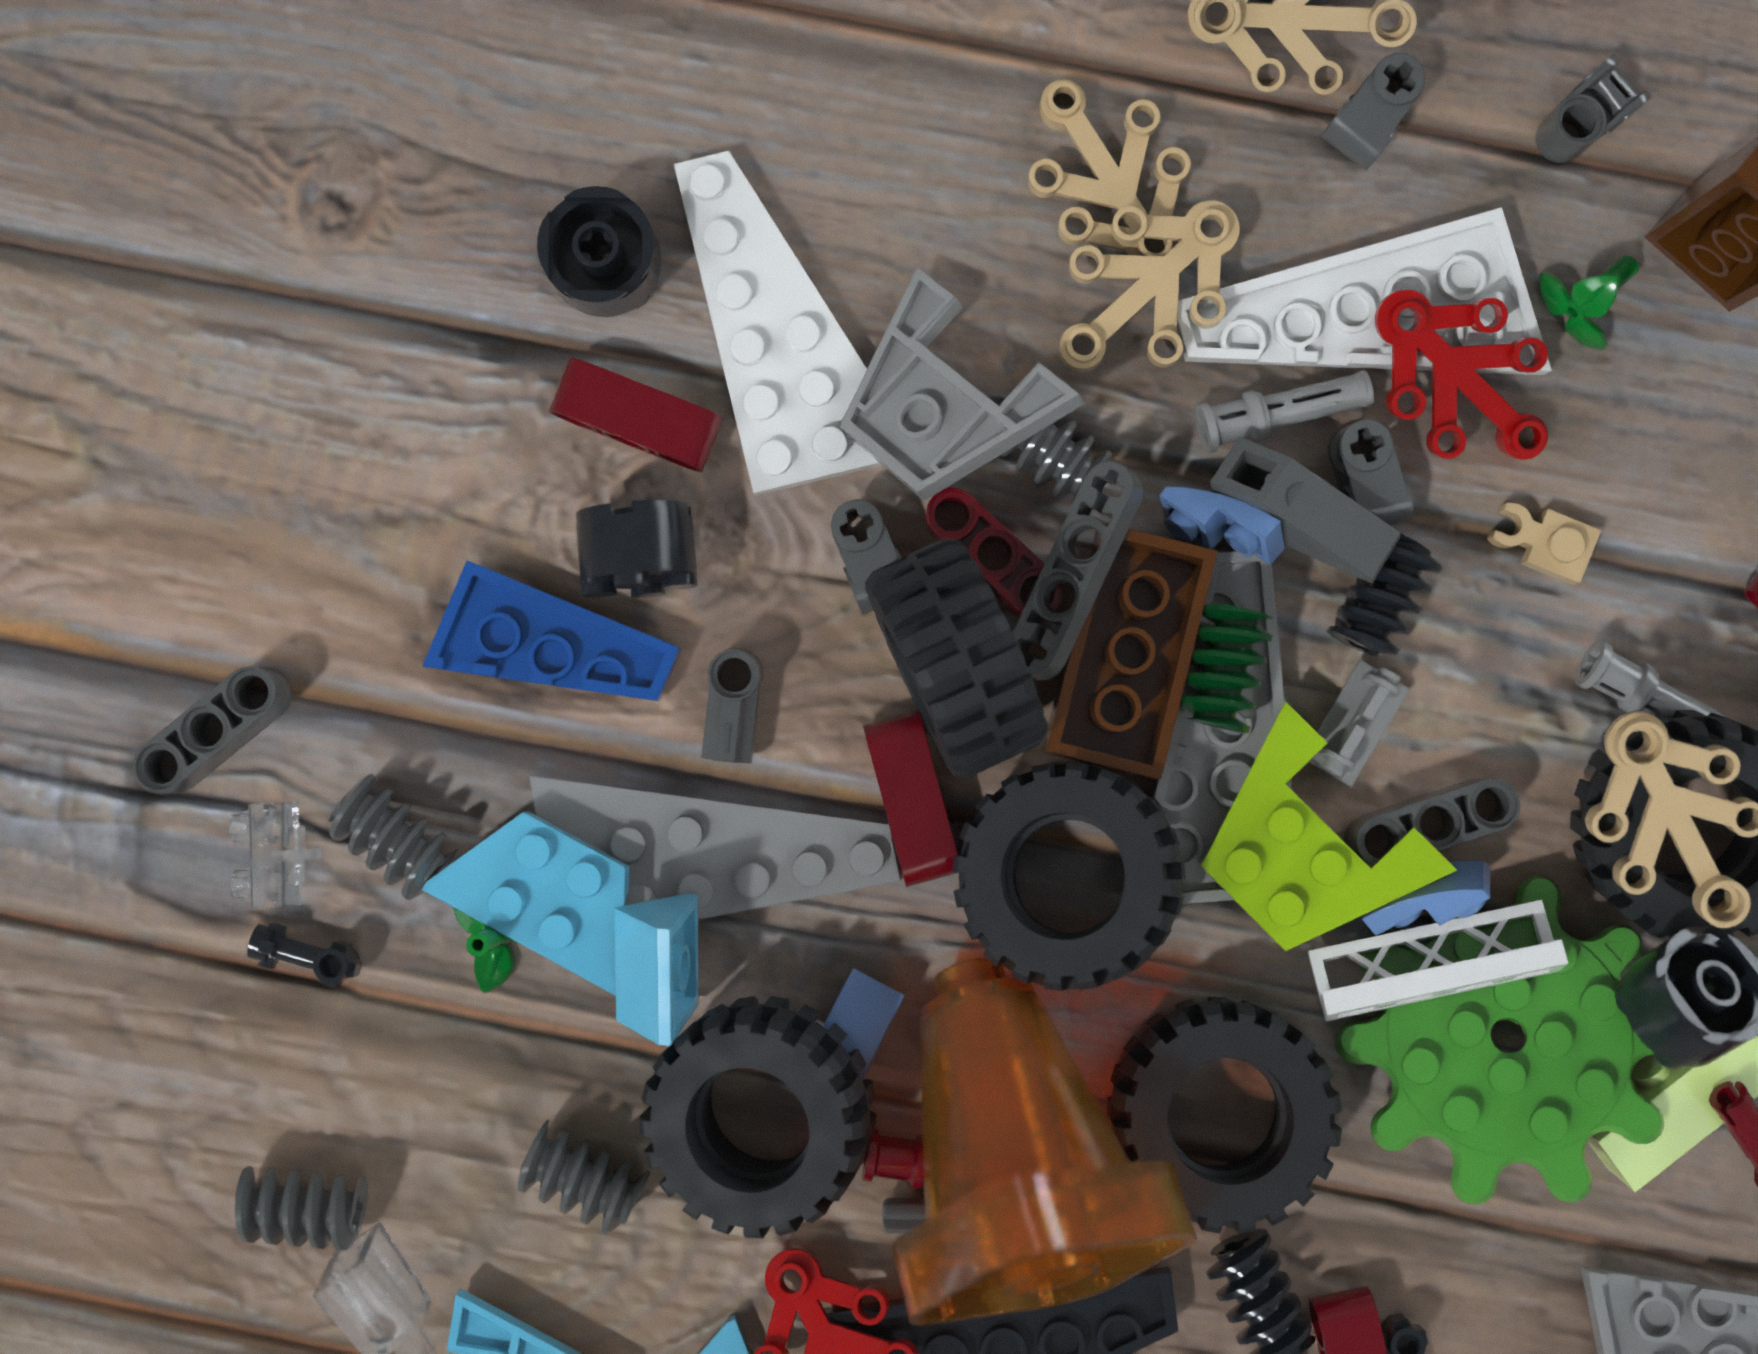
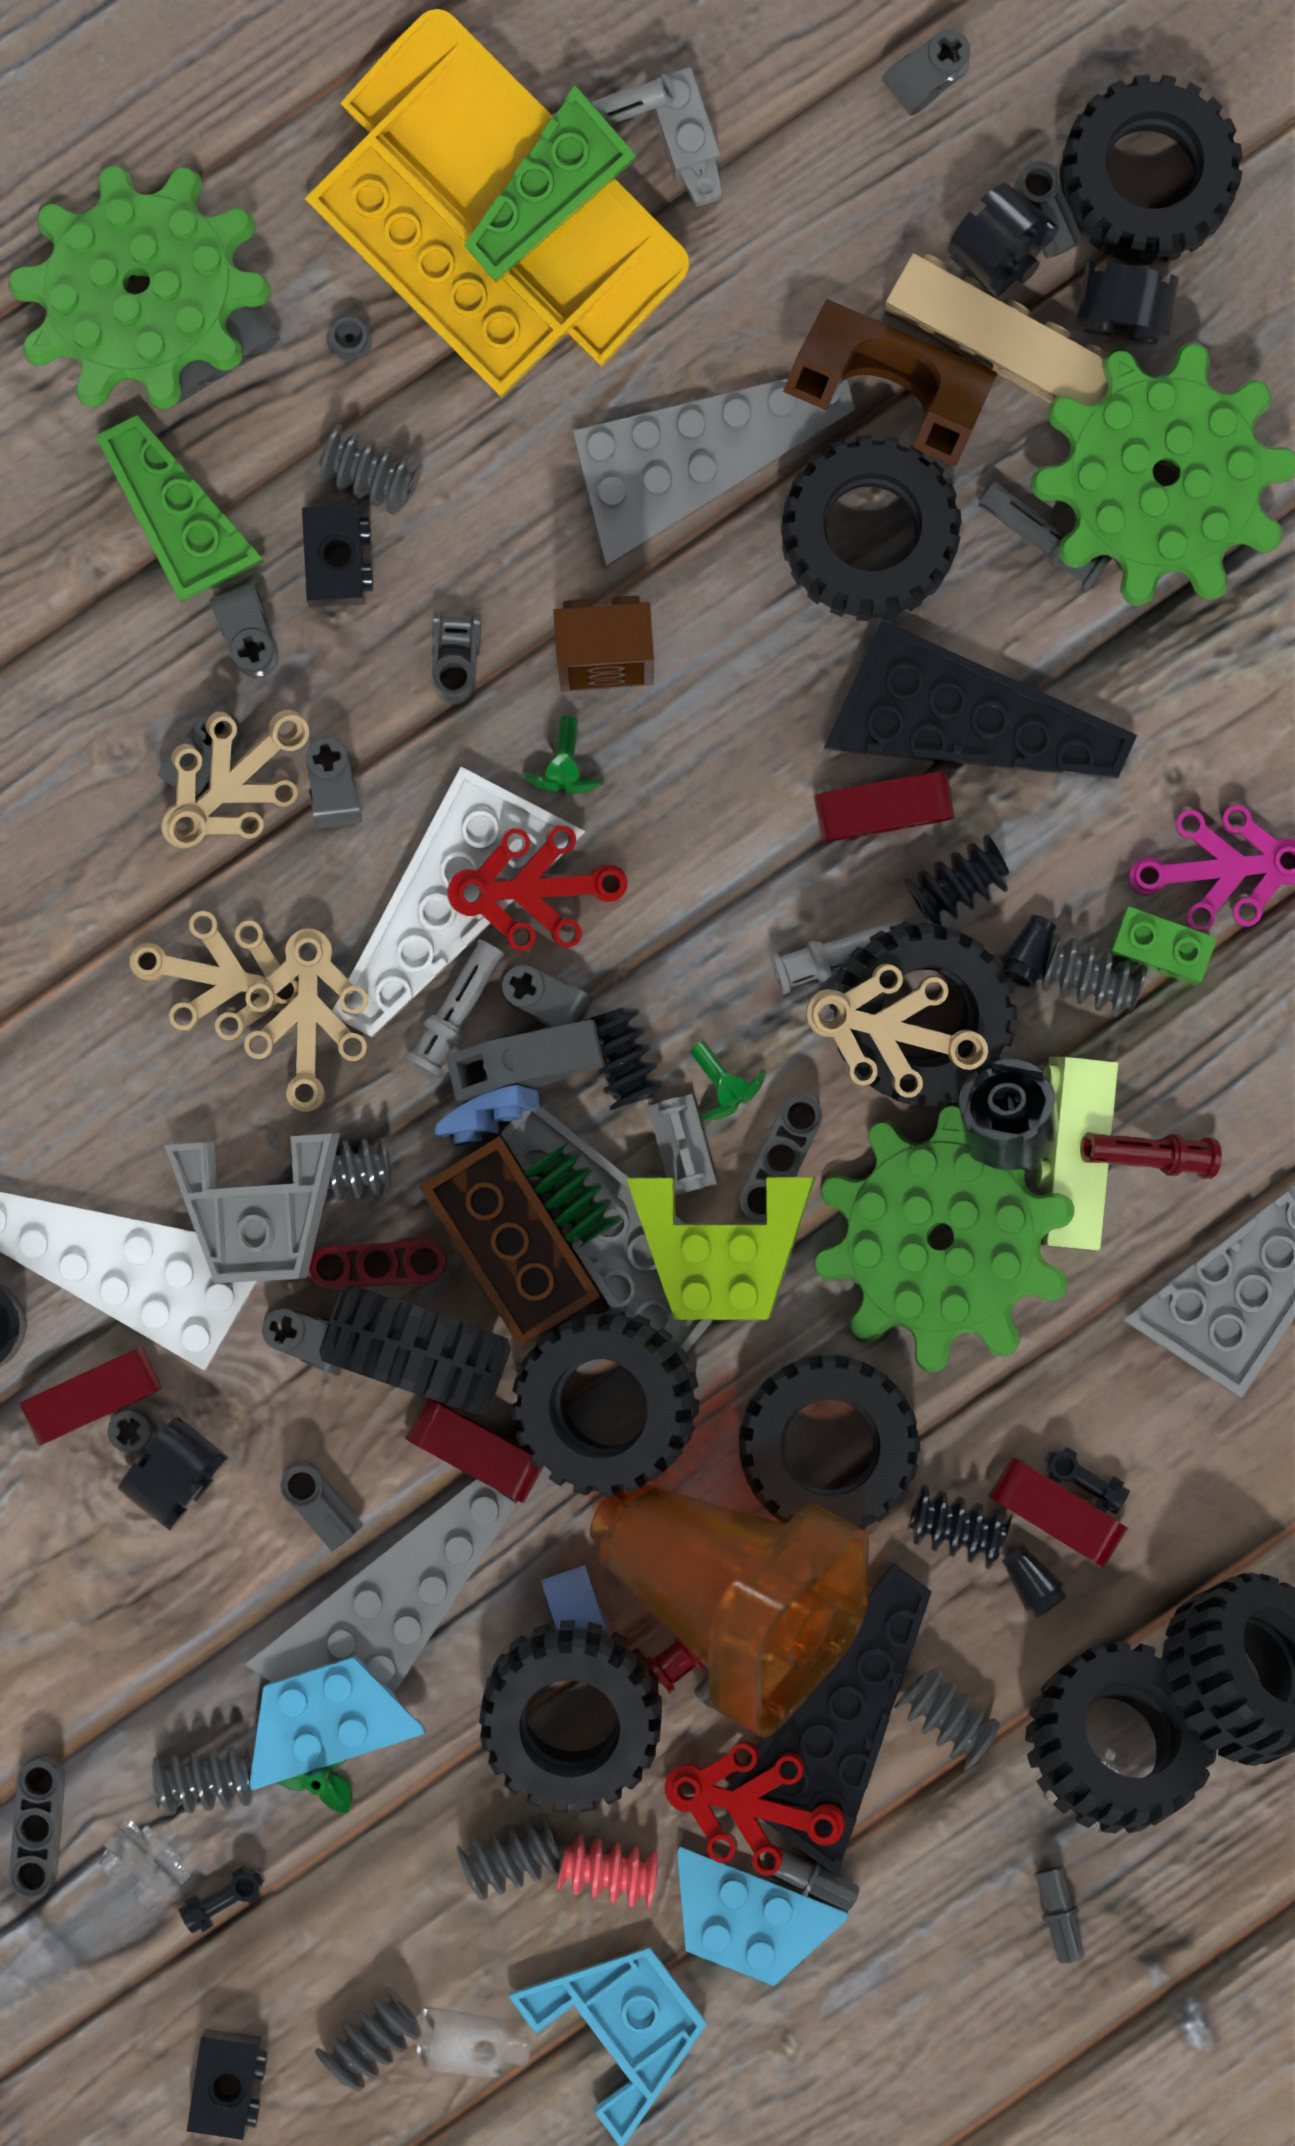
camera: 55 degrees left, 0 degrees up
blue wing [422,560,681,702] -> none
medium azure slope [614,894,699,1046] -> none
dark grey beam [1012,461,1143,680] -> none
white fence [1308,900,1568,1022] -> none
medium blue slope [1362,860,1491,936] -> none
tan plate [1487,503,1601,585] -> none
none -> dark grey bush [107,1410,152,1453]
none -> black brick [186,2029,268,2140]
none -> coral piece [556,1833,659,1911]
none -> green plant [690,1041,766,1121]

